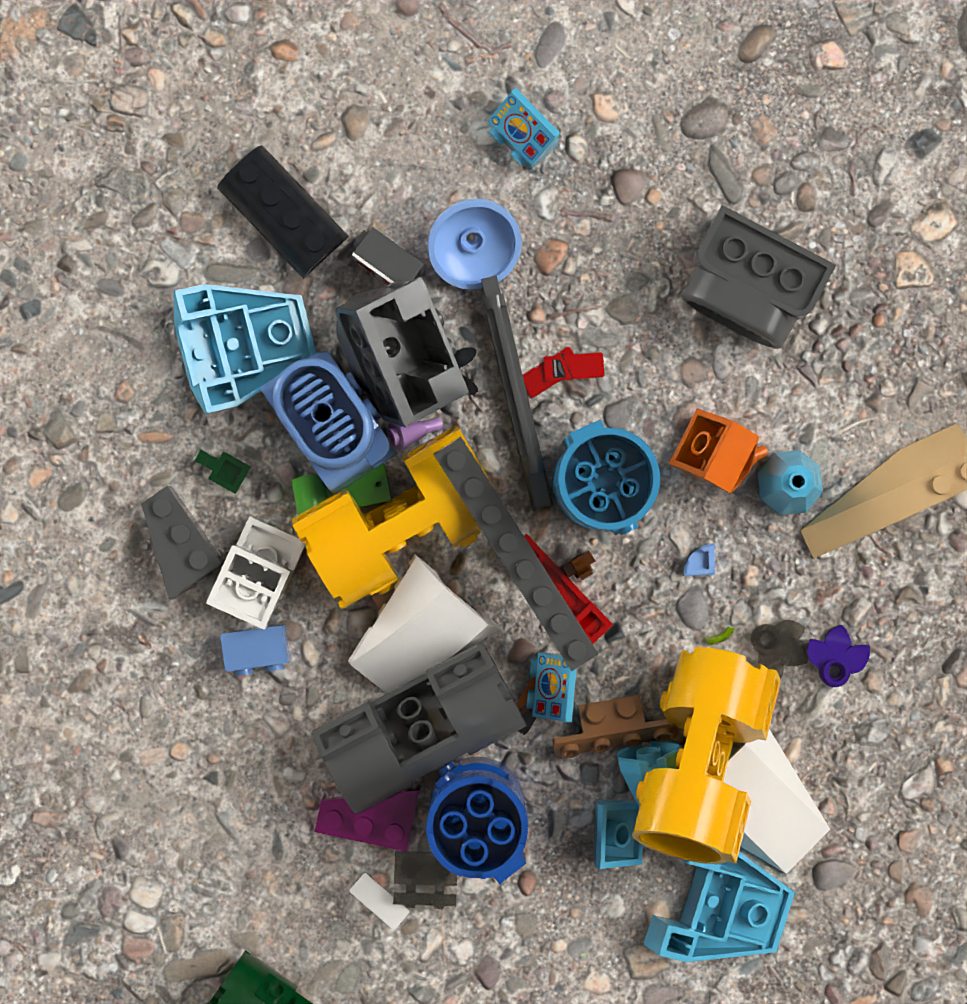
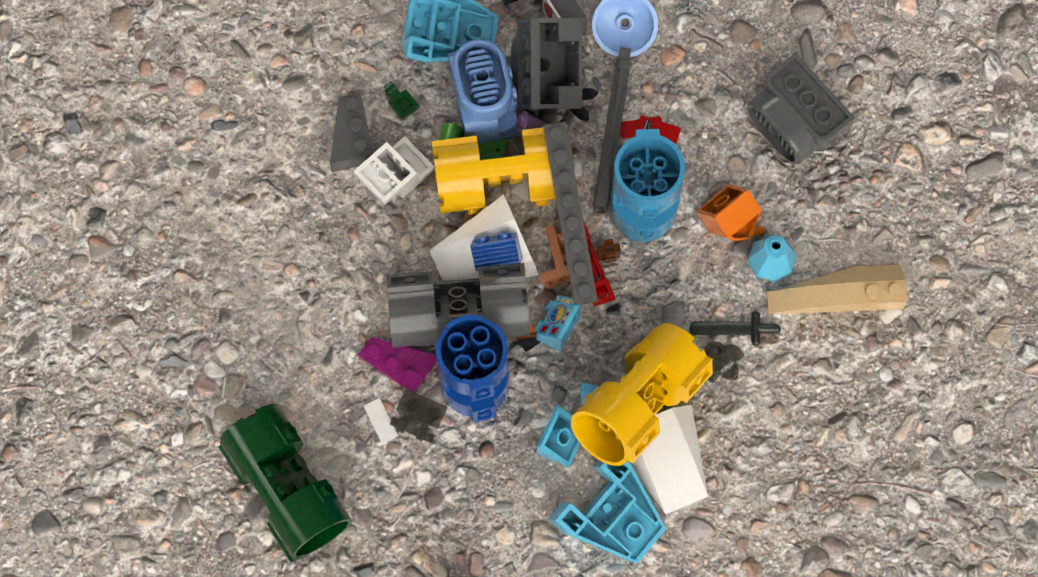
camera: 30 degrees right, 15 degrees down
medium blue brick [220,624,291,676] -> none
medium nougat bracket [552,694,678,758] -> none
light blue tile [683,544,715,576] -> none
dark purple plate [807,625,870,687] -> none
none -> blue brick [470,230,523,271]
none -> nougat bracket [539,225,570,289]
none -> pearl dark grey sword [690,311,781,346]

